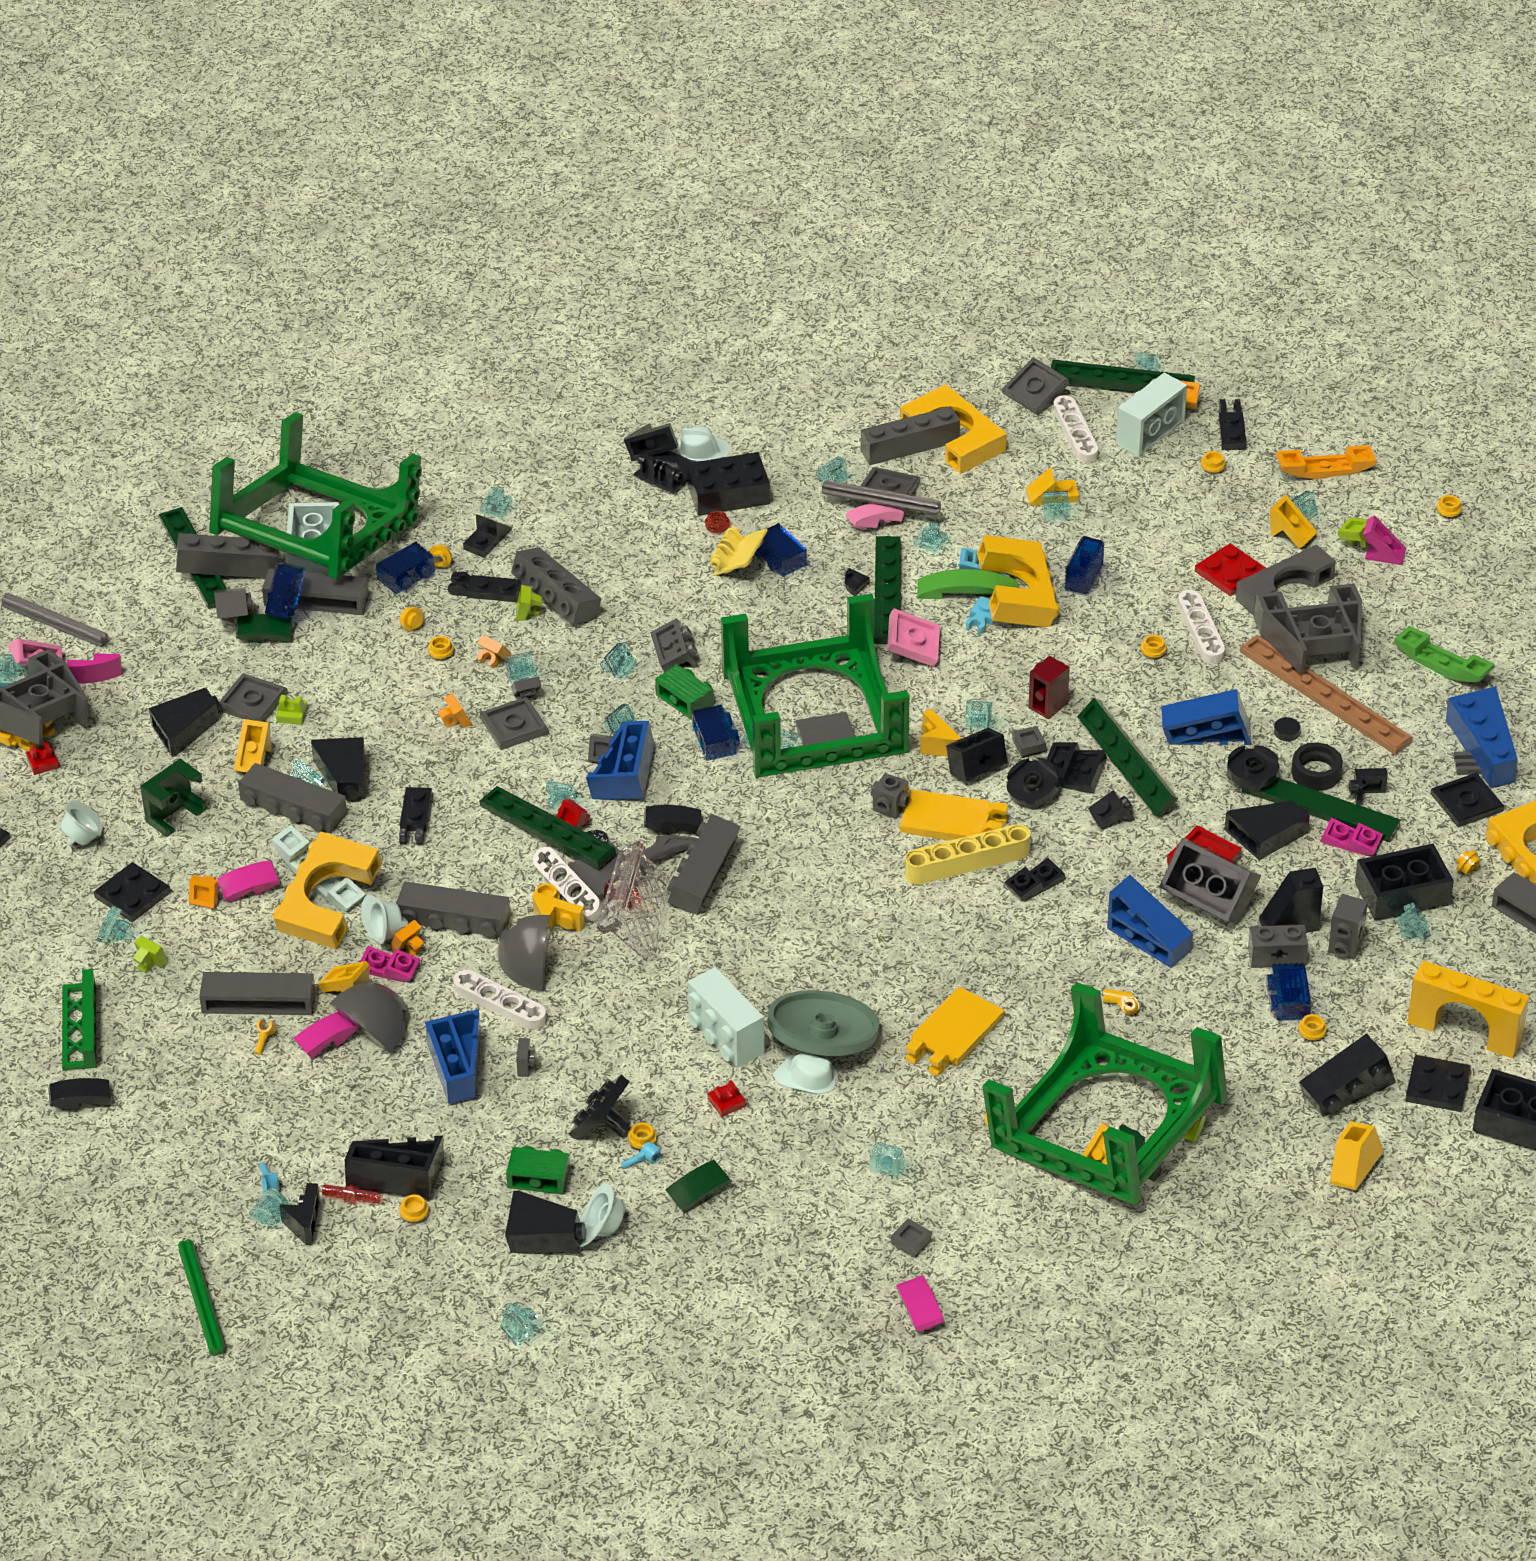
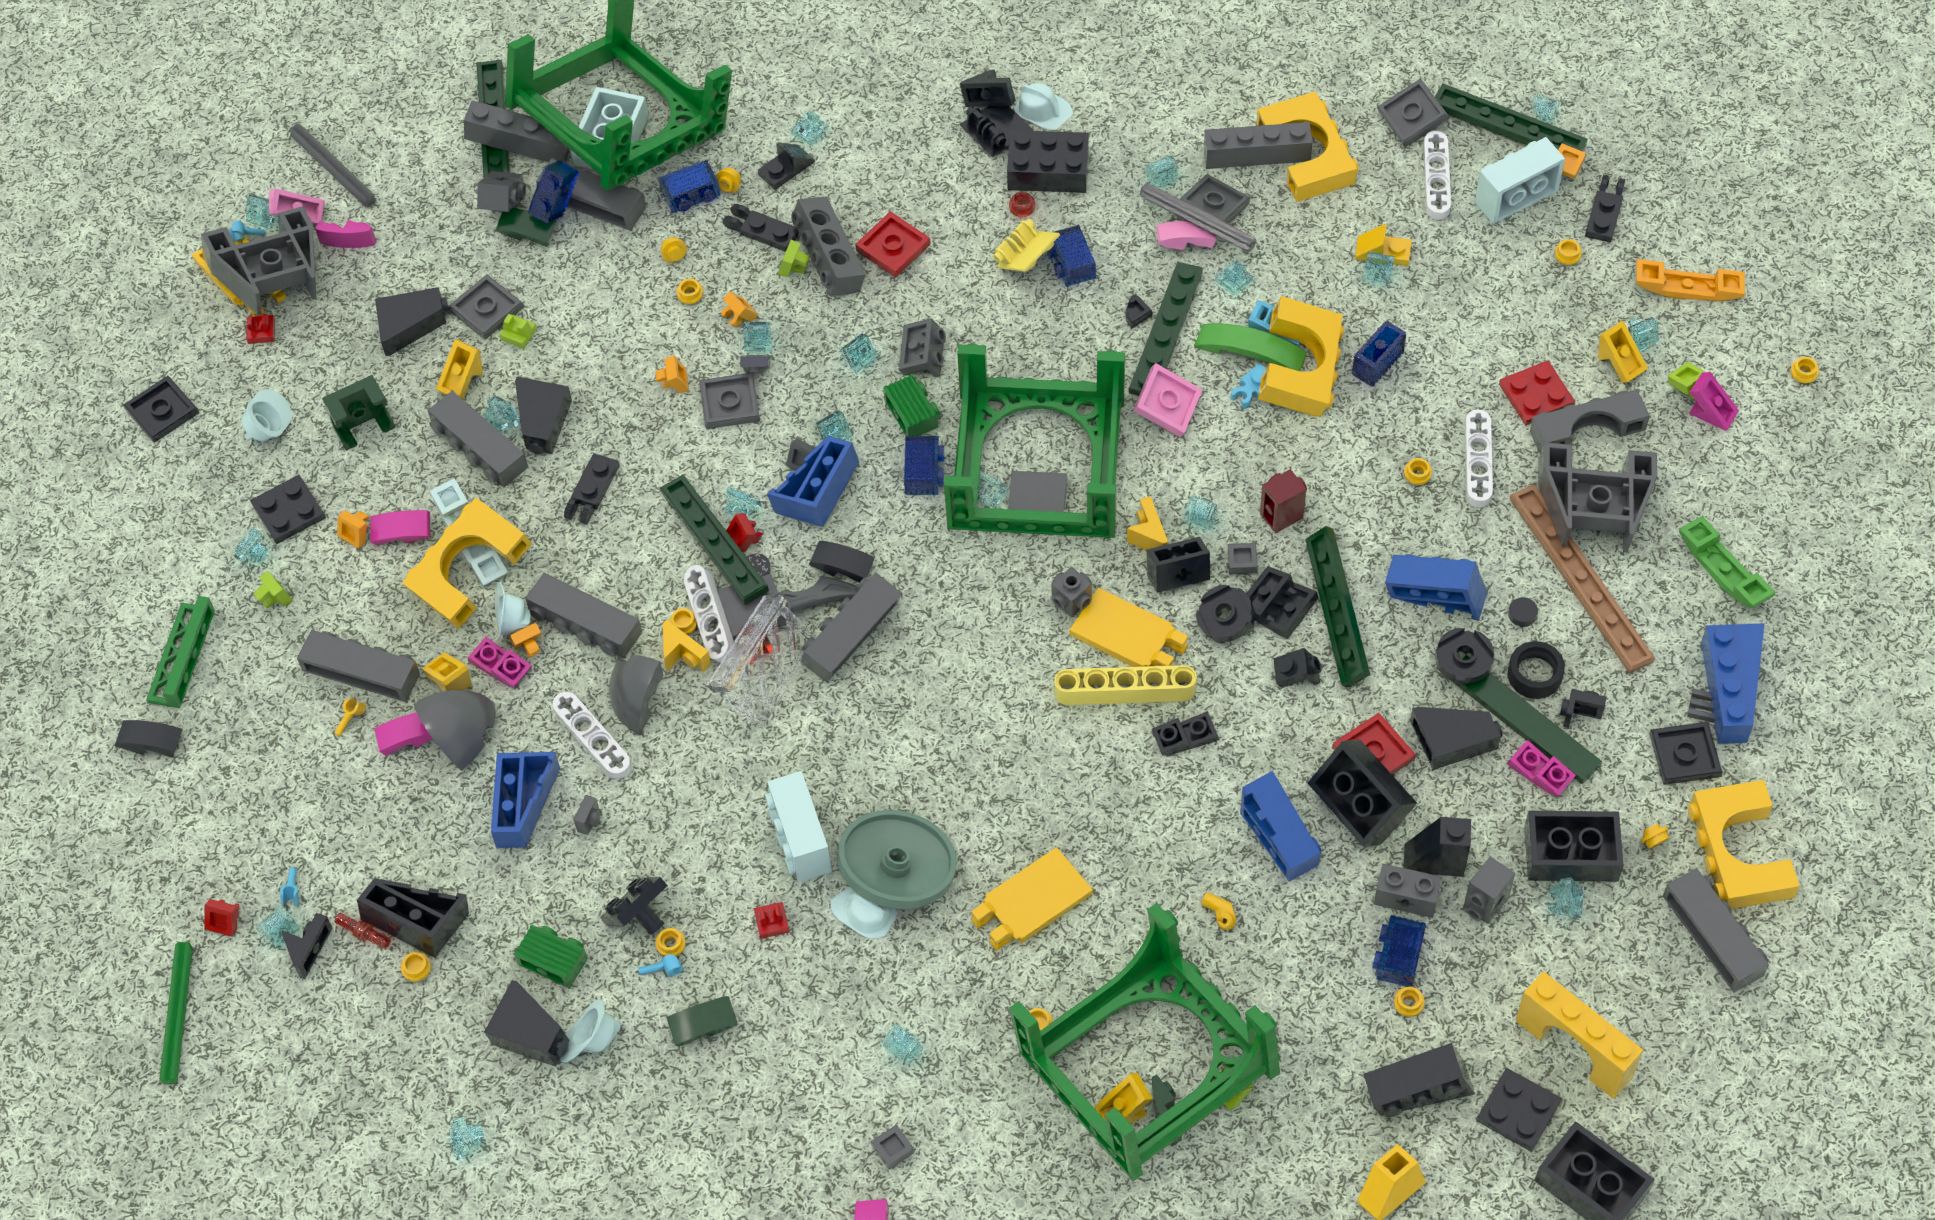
camera: 20 degrees right, 15 degrees up
none -> red tile [204,899,239,937]
none -> red plate [855,211,931,278]

